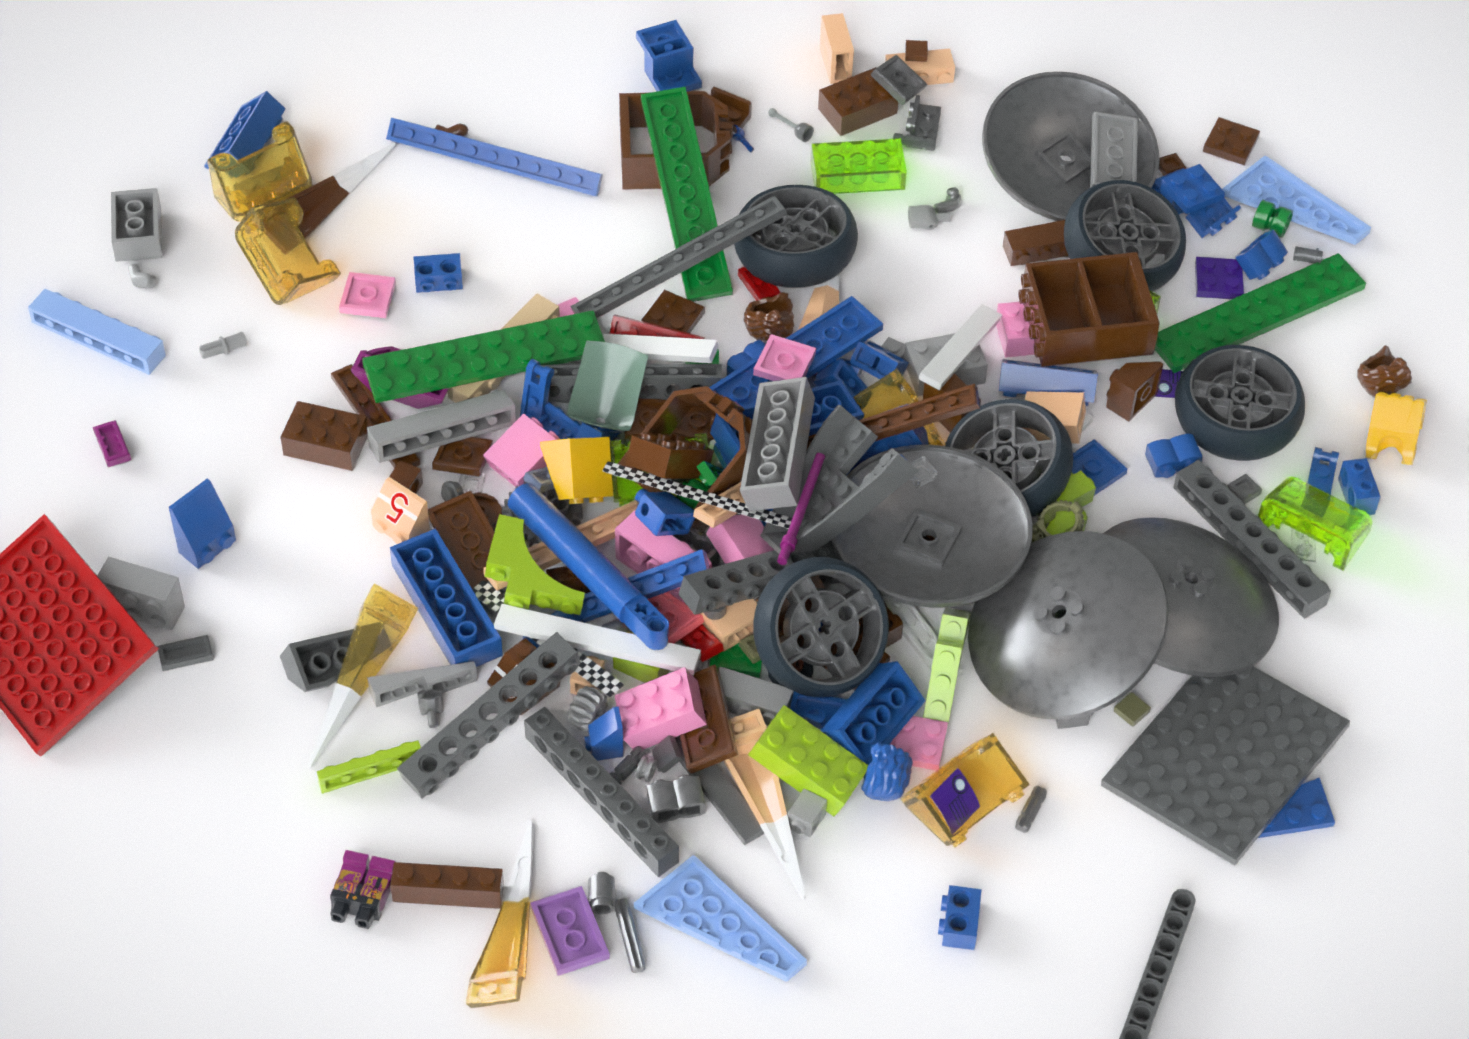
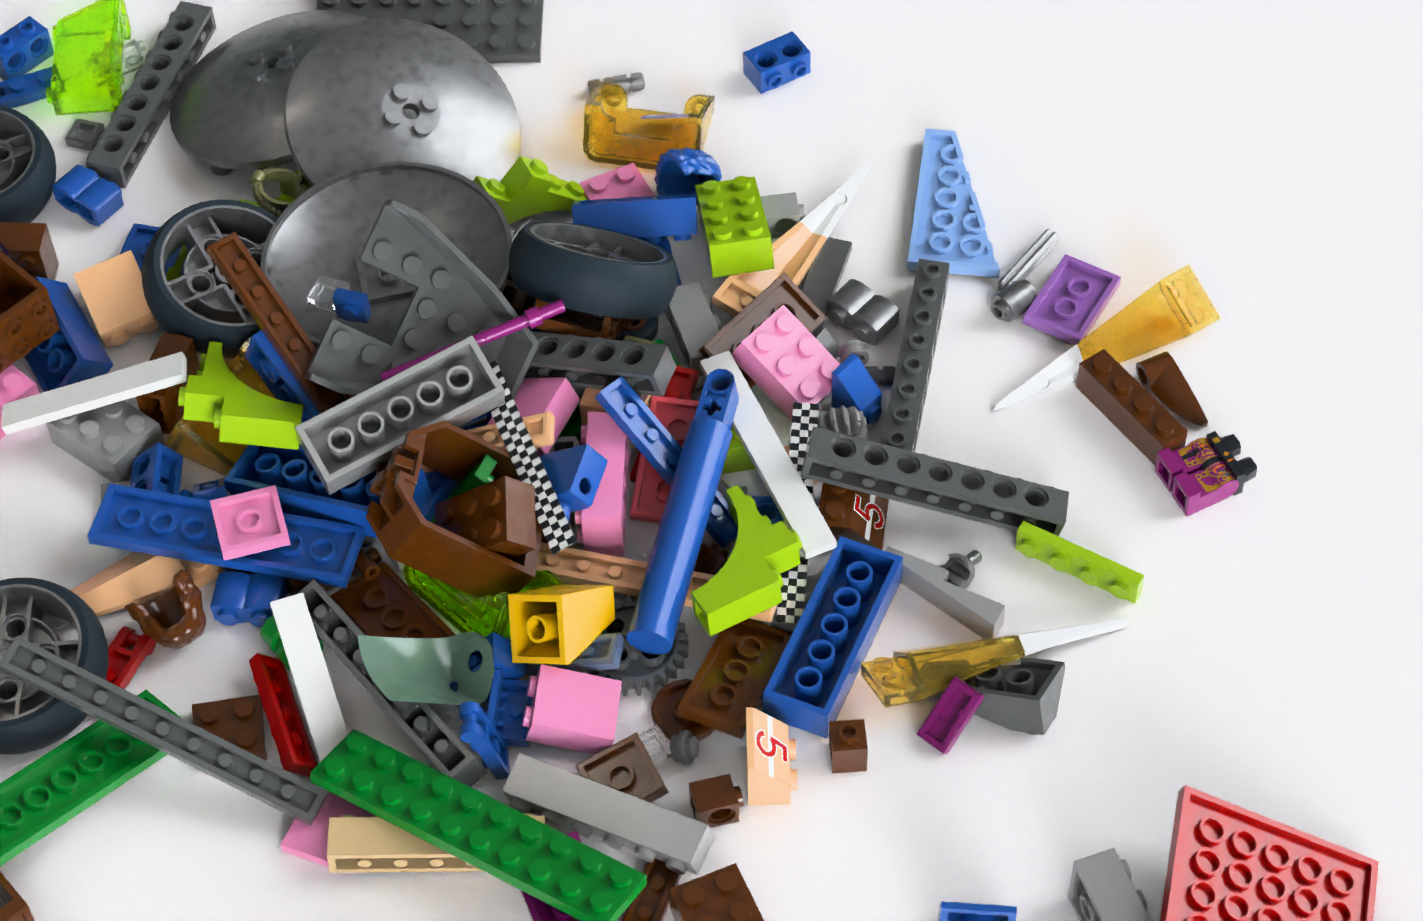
camera: 125 degrees left, 0 degrees up
dark grey tile [157,635,214,671] -> none
none -> lime arch [178,342,303,450]
none -> reddish brown brick [829,719,868,773]
none -> magenta plate [916,676,985,754]
none -> reddish brown piece [1136,352,1208,427]

